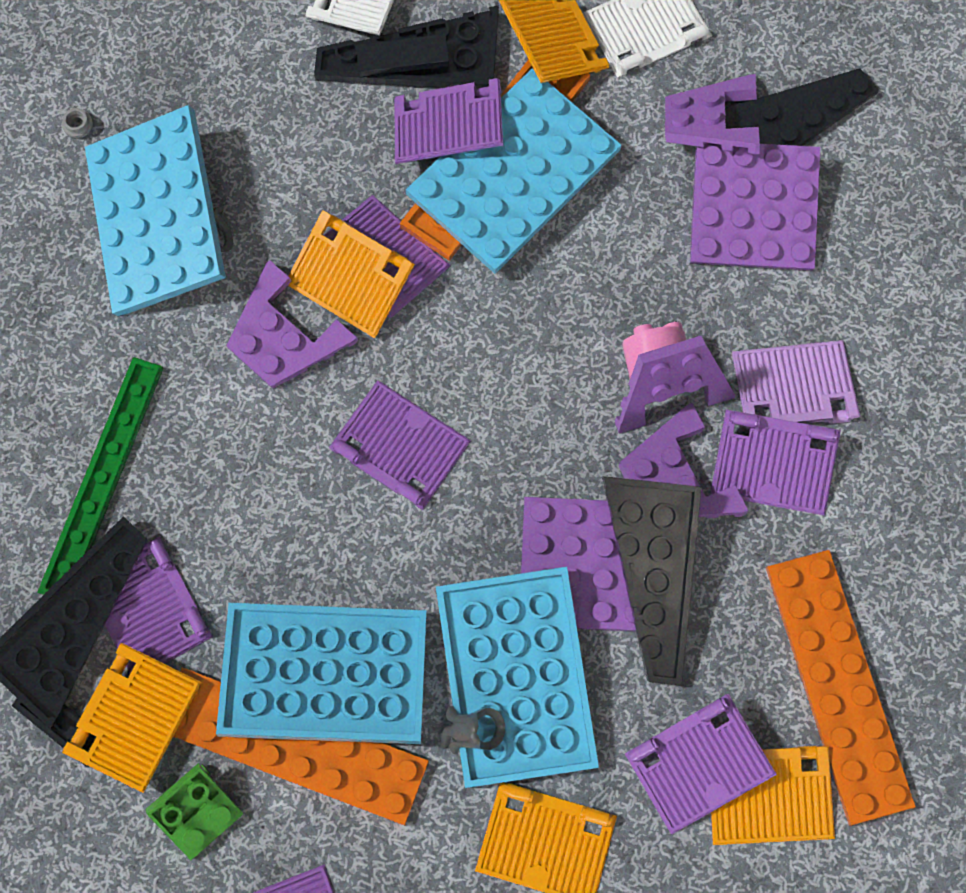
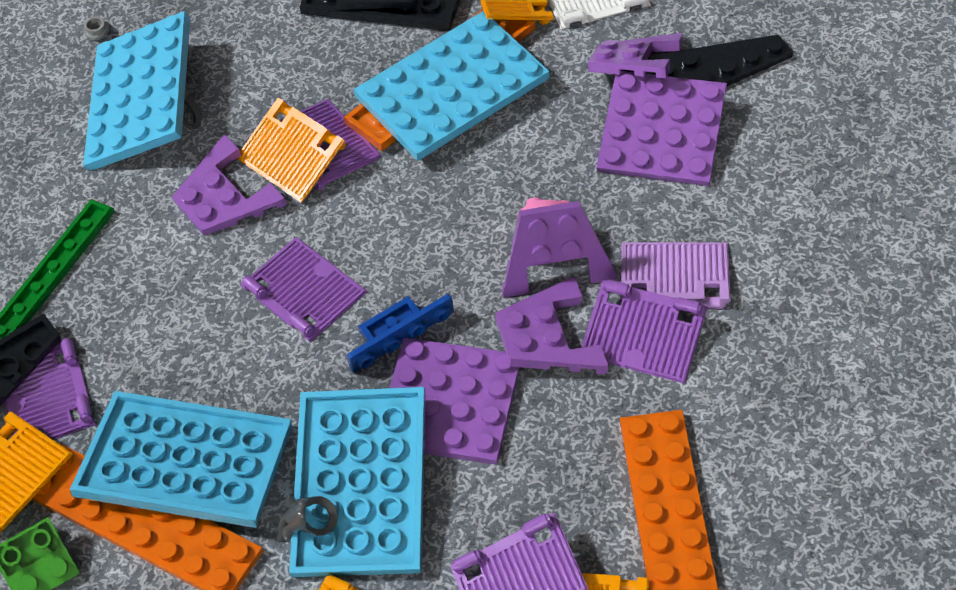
camera: 15 degrees right, 20 degrees down
medium lavender window [394,78,503,164] -> none
black wing [602,476,702,685] -> none
none -> blue bracket [347,294,454,373]

